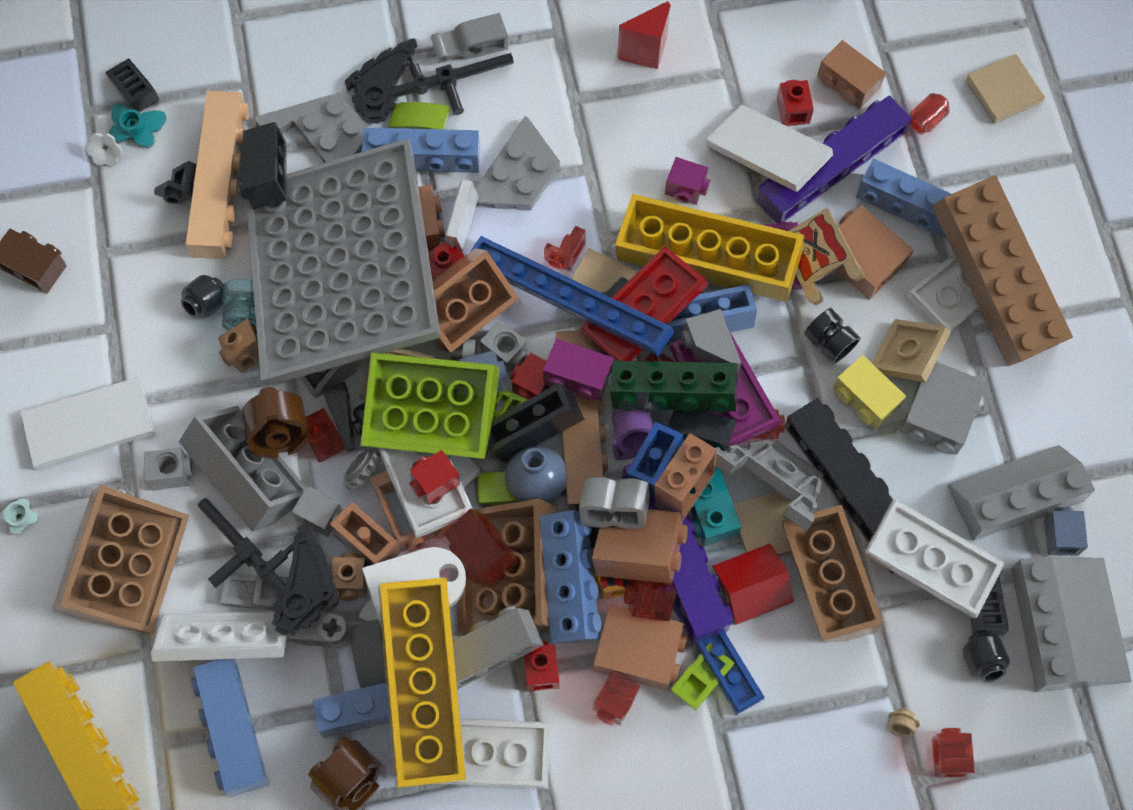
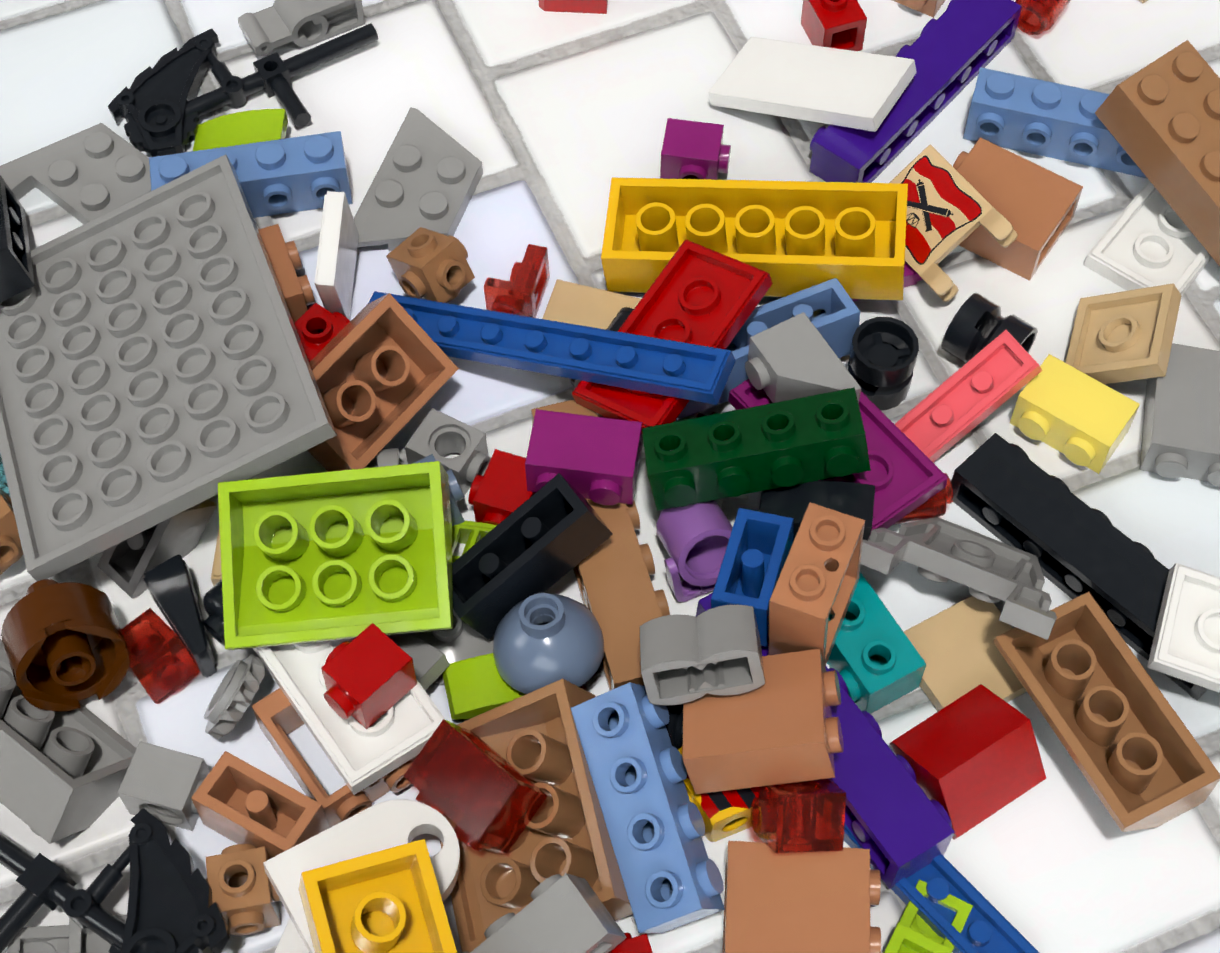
camera: 10 degrees left, 10 degrees down
none -> medium nougat brick [386,227,475,303]
none -> black wheel [847,317,919,410]
none -> coral tile [895,330,1042,462]

